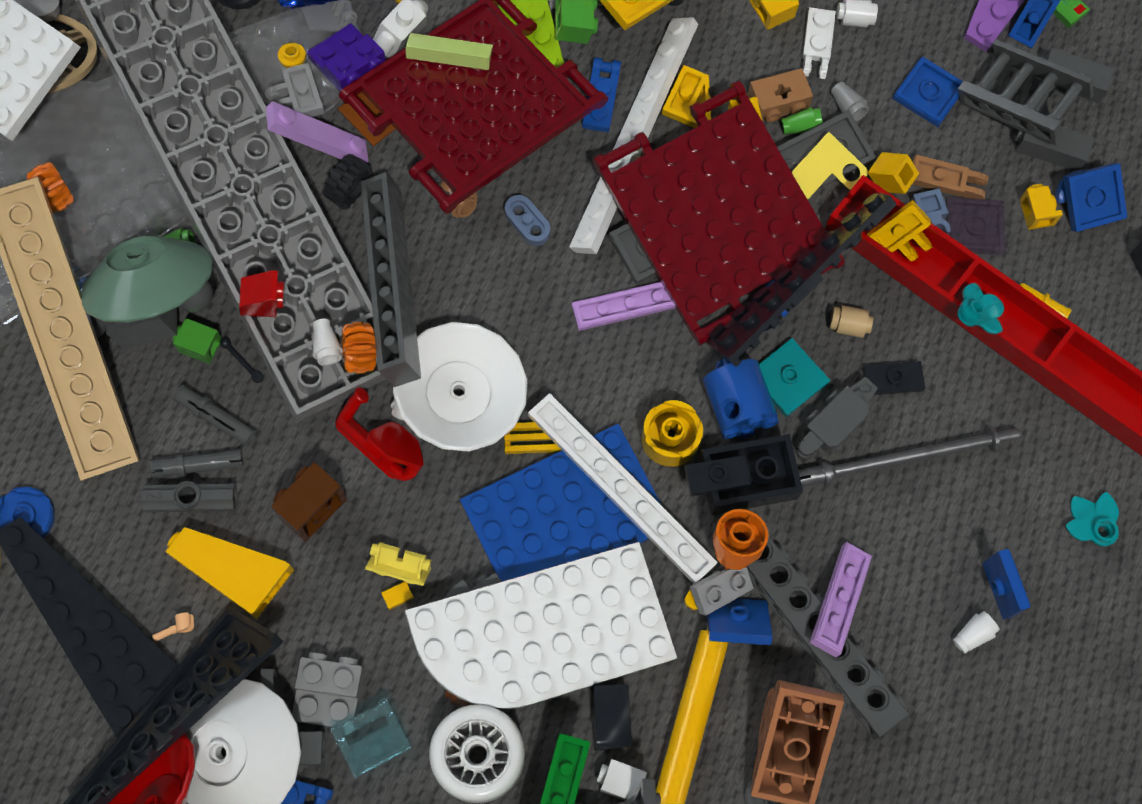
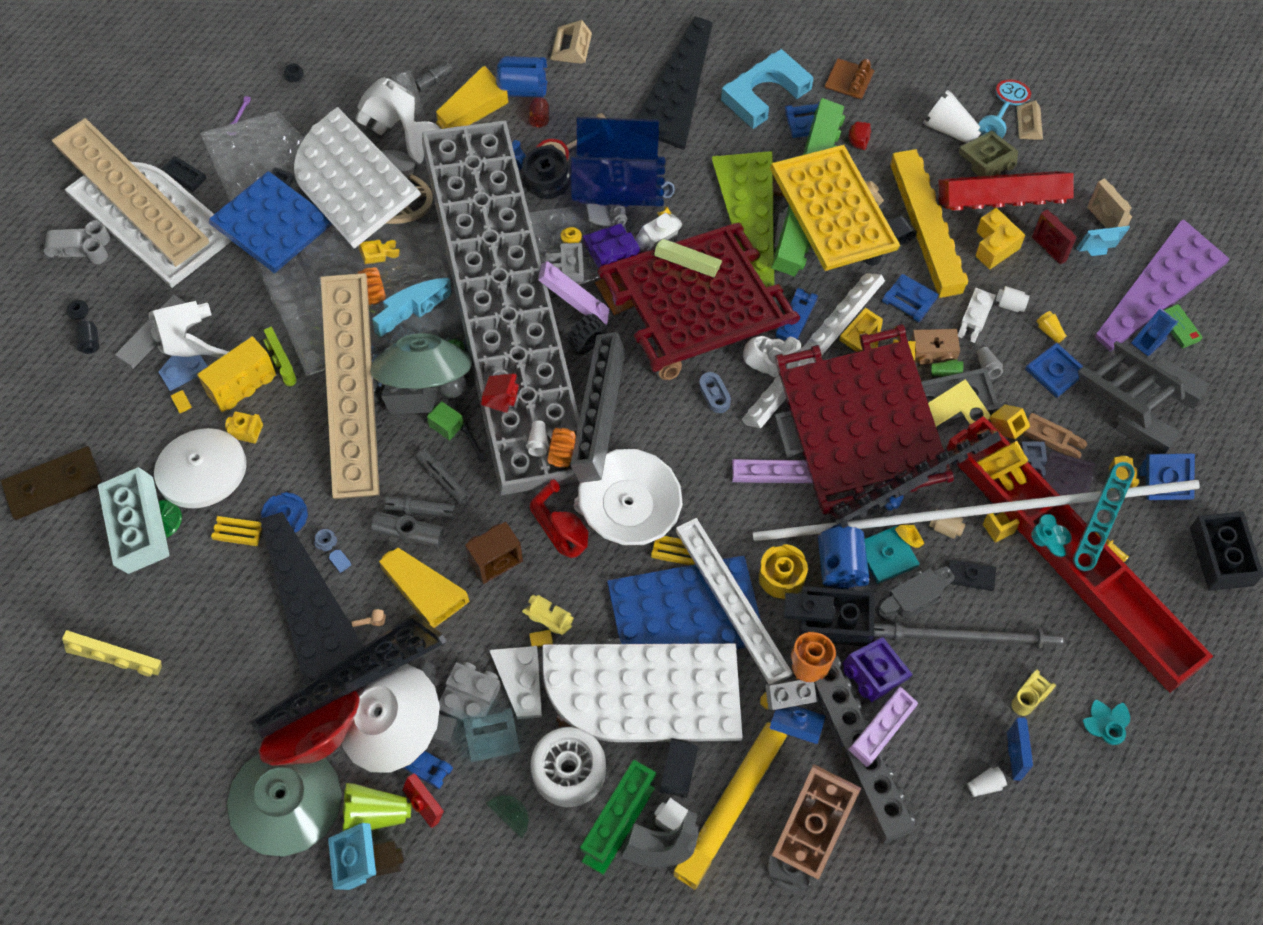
camera: 20 degrees right, 10 degrees down
none -> sand blue plate [314,529,337,551]
none -> medium blue piece [329,550,351,573]
none -> yellow plate [358,240,400,264]
none -> medium azure slope [372,278,451,337]
none -> white wing [489,646,542,719]
none -> white head [743,336,801,377]
none -> white piece [753,480,1200,541]
none -> dark purple plate [842,637,913,702]
none -> blue plate [882,274,939,323]
none -> yellow tile [895,525,925,548]
none -> yellow panel [983,512,1019,542]
none -> light yellow piece [1012,669,1056,716]
none -> yellow cone [1036,311,1067,343]
none -> teal beam [1072,462,1135,571]

